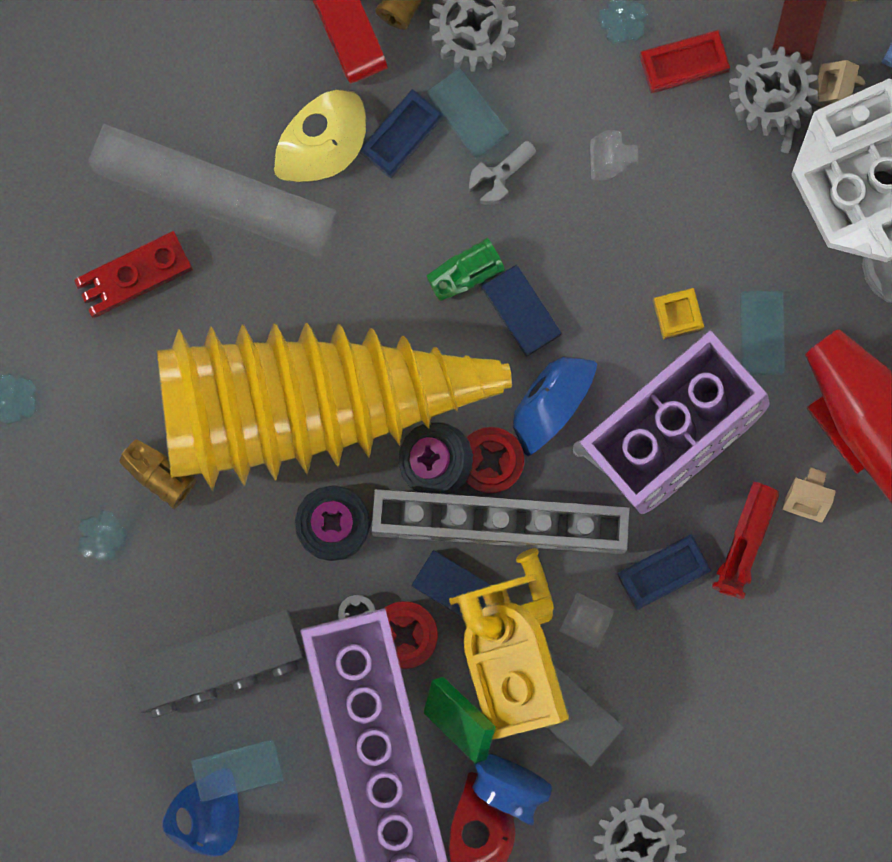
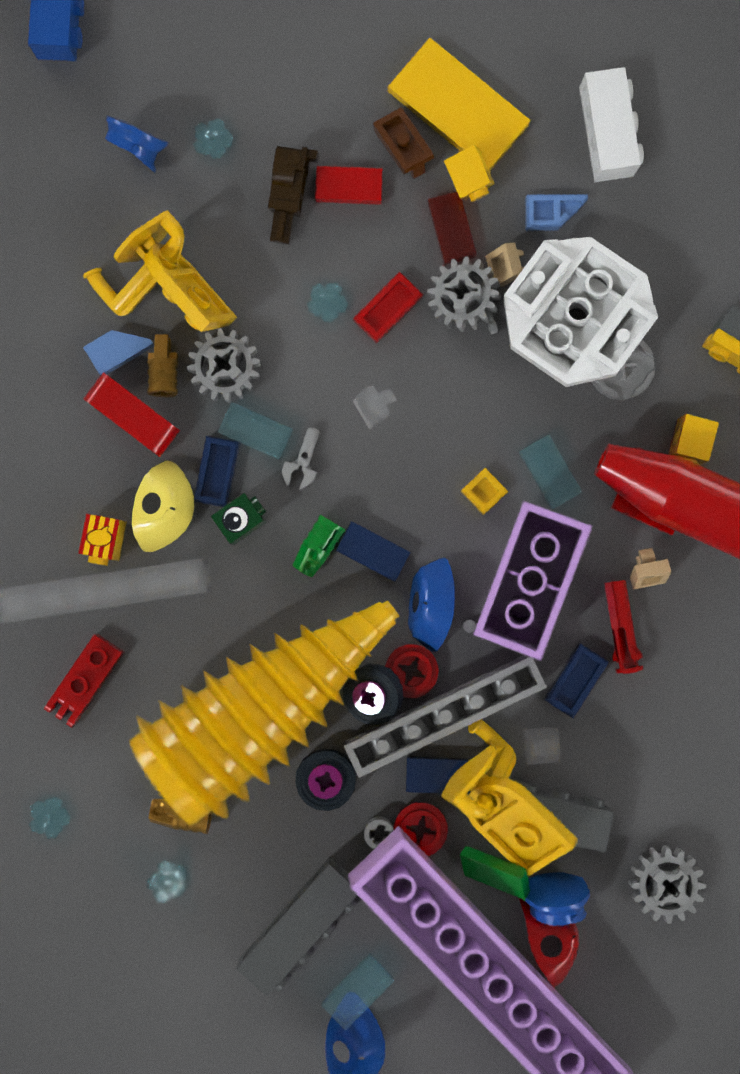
camera: 30 degrees left, 5 degrees up
none -> brick [78,513,127,566]
none -> dark green brick [211,493,266,545]

